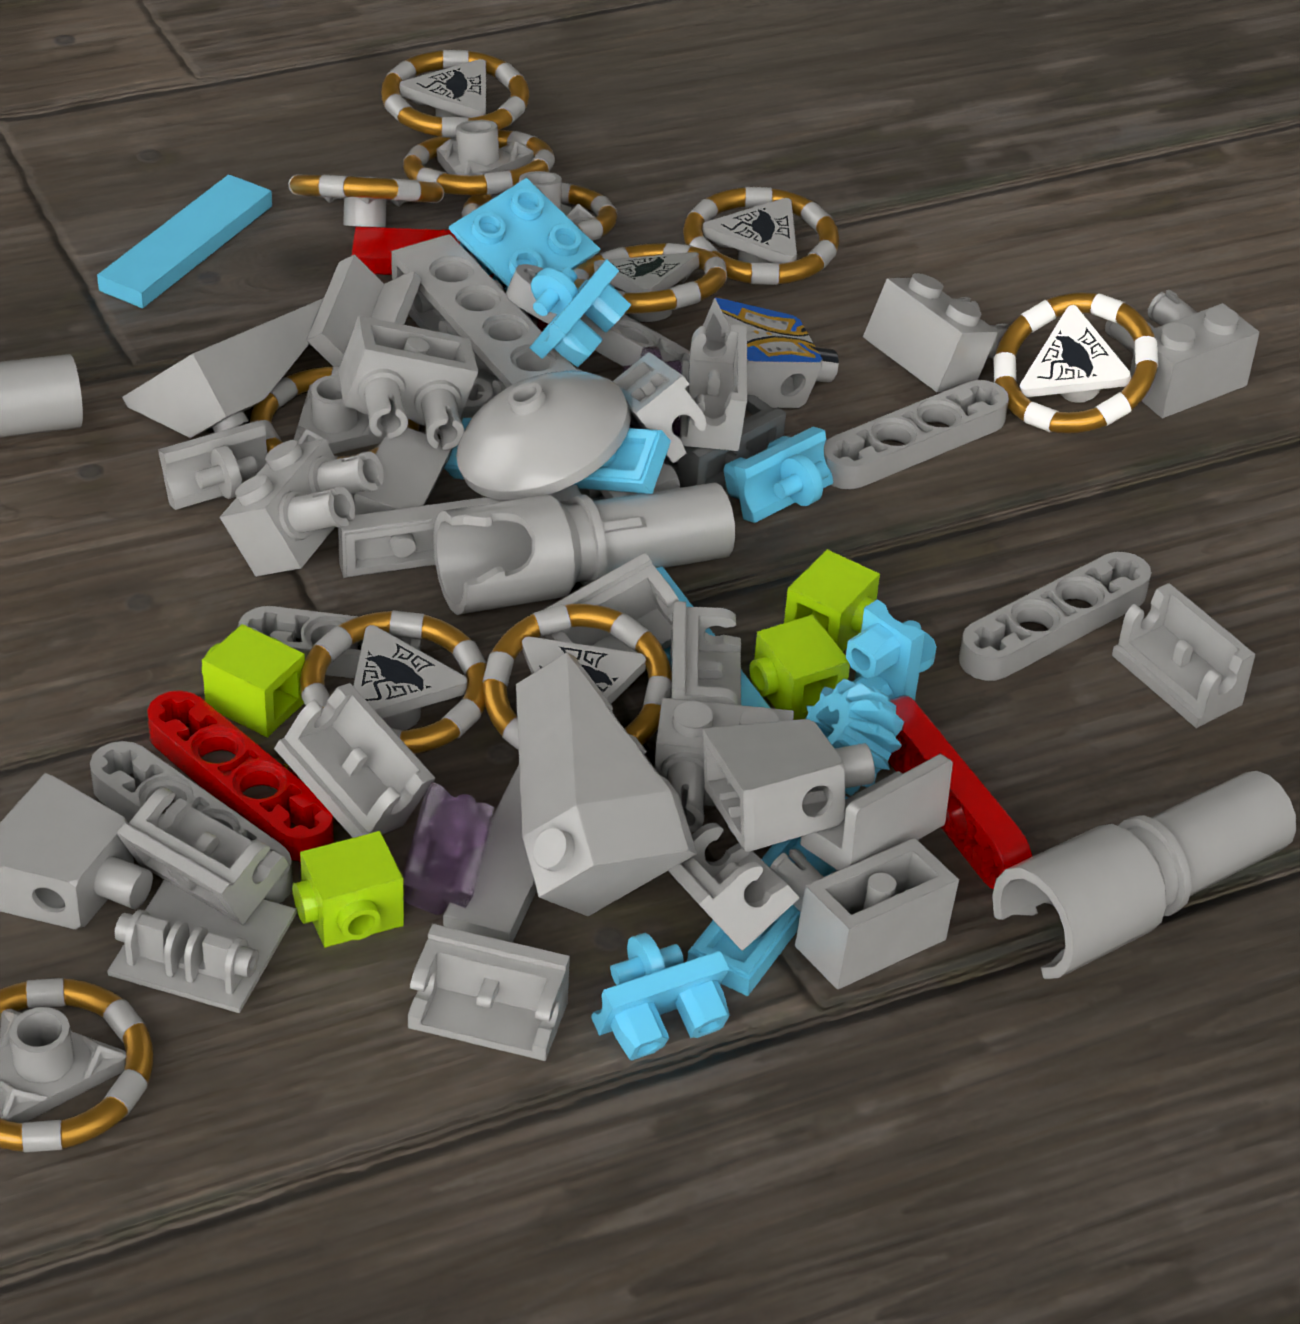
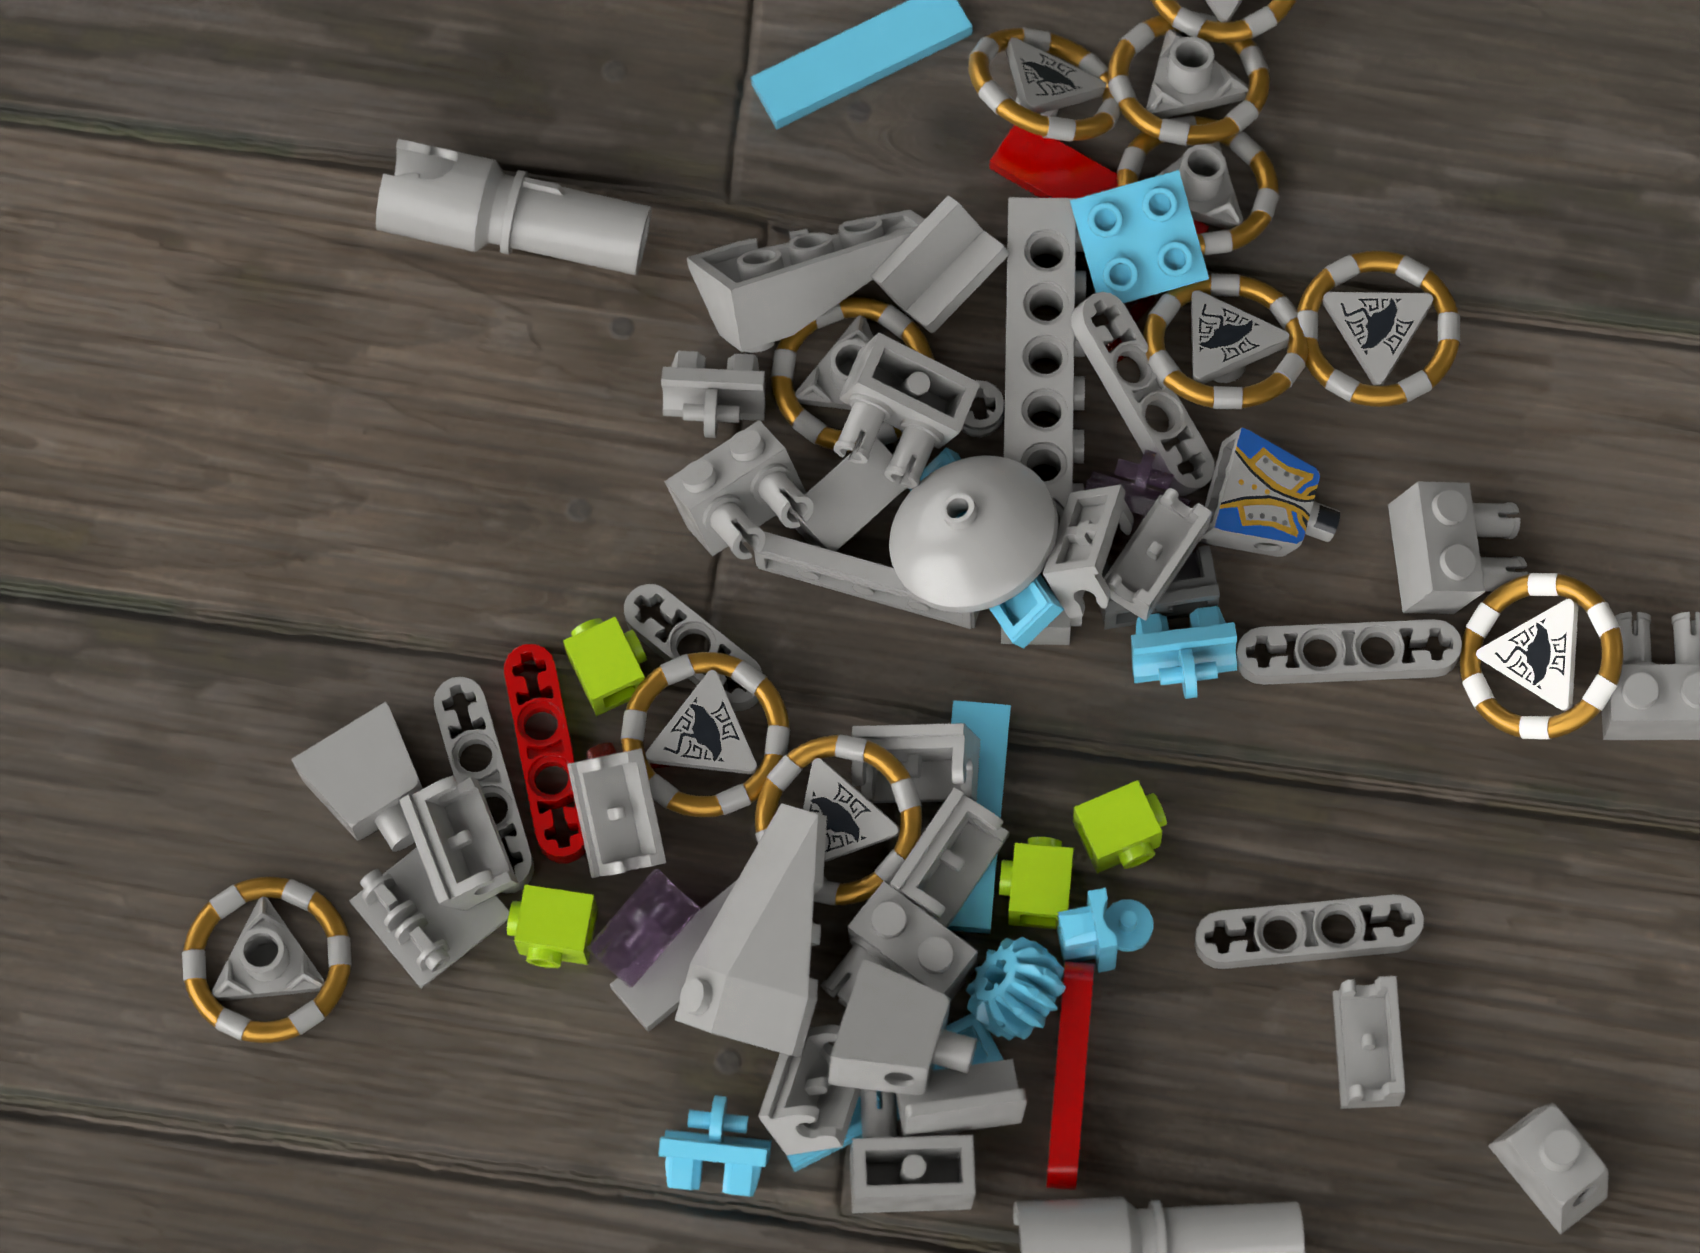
camera: 40 degrees right, 30 degrees up
light grey hinge [408,924,570,1061] -> none
light grey piece [433,482,735,615] -> none
medium azure hips [529,259,631,367] -> none

